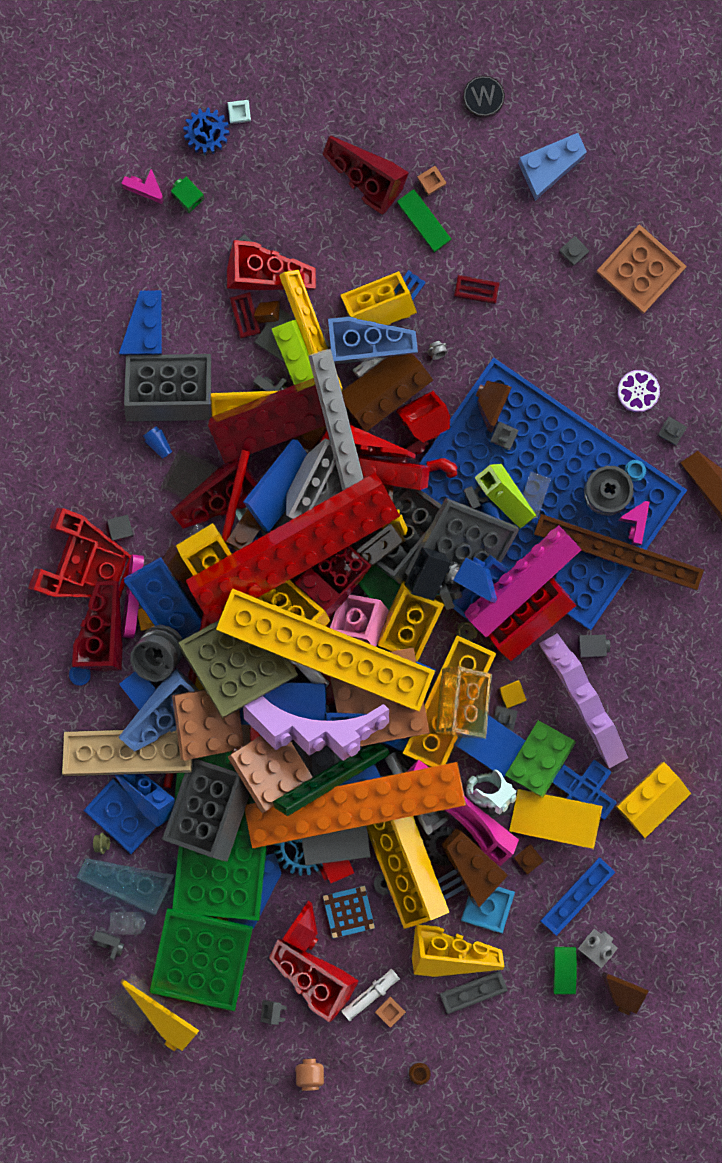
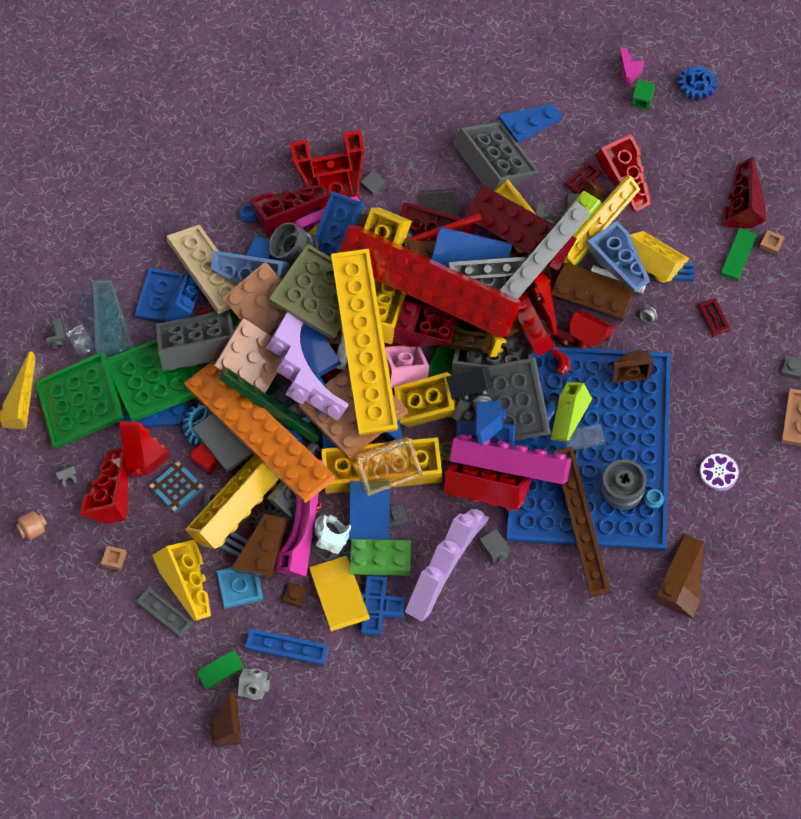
camera: 70 degrees right, 20 degrees down
olive plate [93,833,110,854] -> none
blue cone [143,426,172,459] -> none
light aqua tile [227,100,251,124] -> none
white pin [341,968,400,1021] -> none
reddish brown plate [409,1063,431,1085] -> none
dark grey tile [463,486,488,510] -> none
dark grey tile [490,421,519,451] -> none
yellow slope [499,680,527,708] -> none
yellow slope [615,762,691,838] -> none
dark pink slope [619,501,649,546] -> none
dark grey tile [658,417,687,446] -> none

